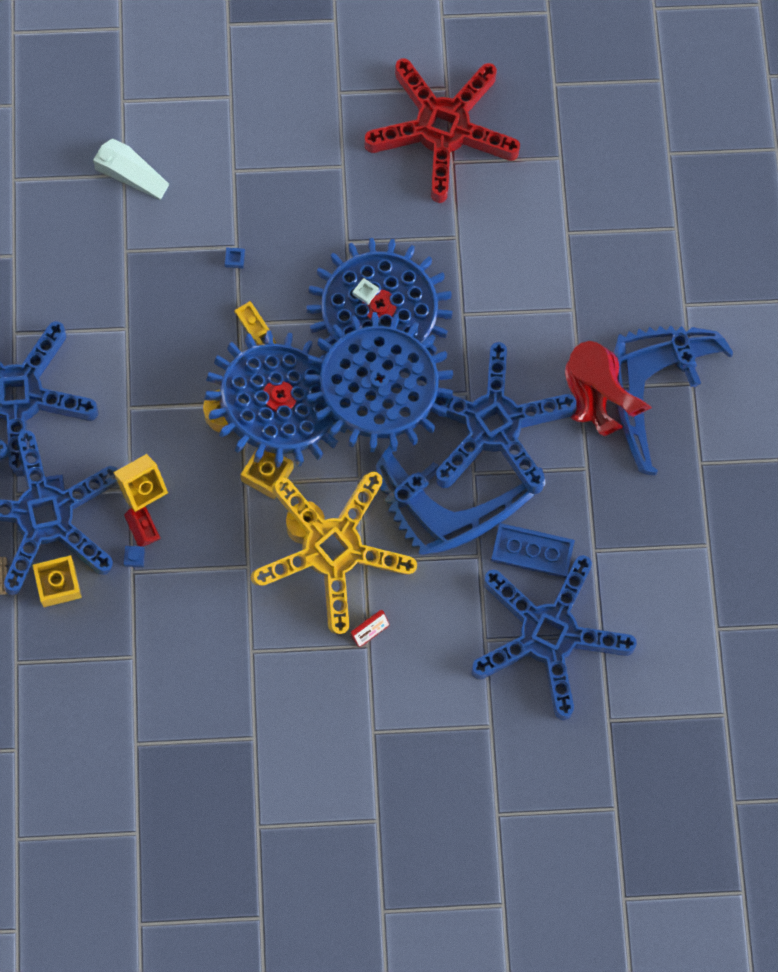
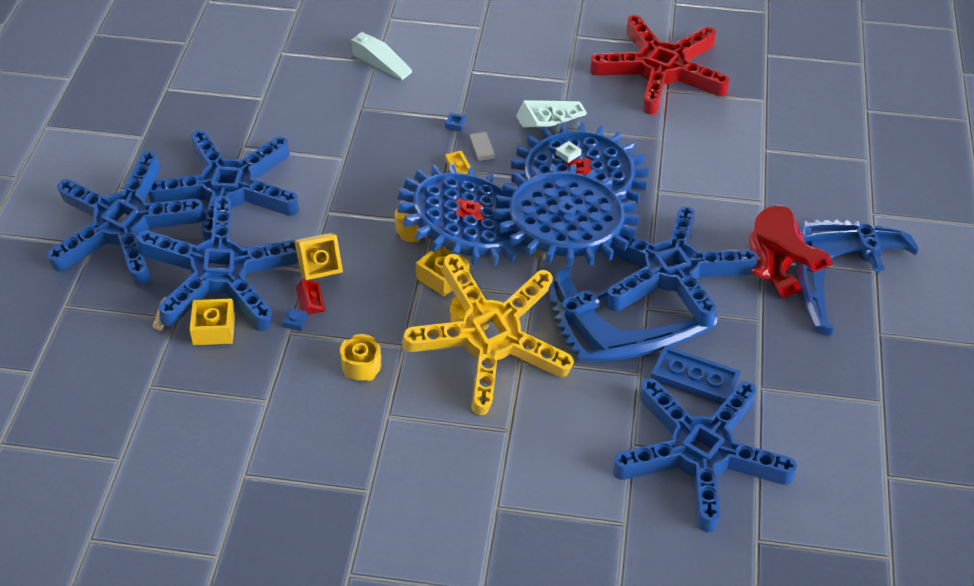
camera: 15 degrees right, 25 degrees down
slope [351,610,389,647] -> none
none -> yellow brick [340,334,381,381]
none -> light grey tile [470,132,495,161]
none -> light aqua wedge [516,101,587,128]

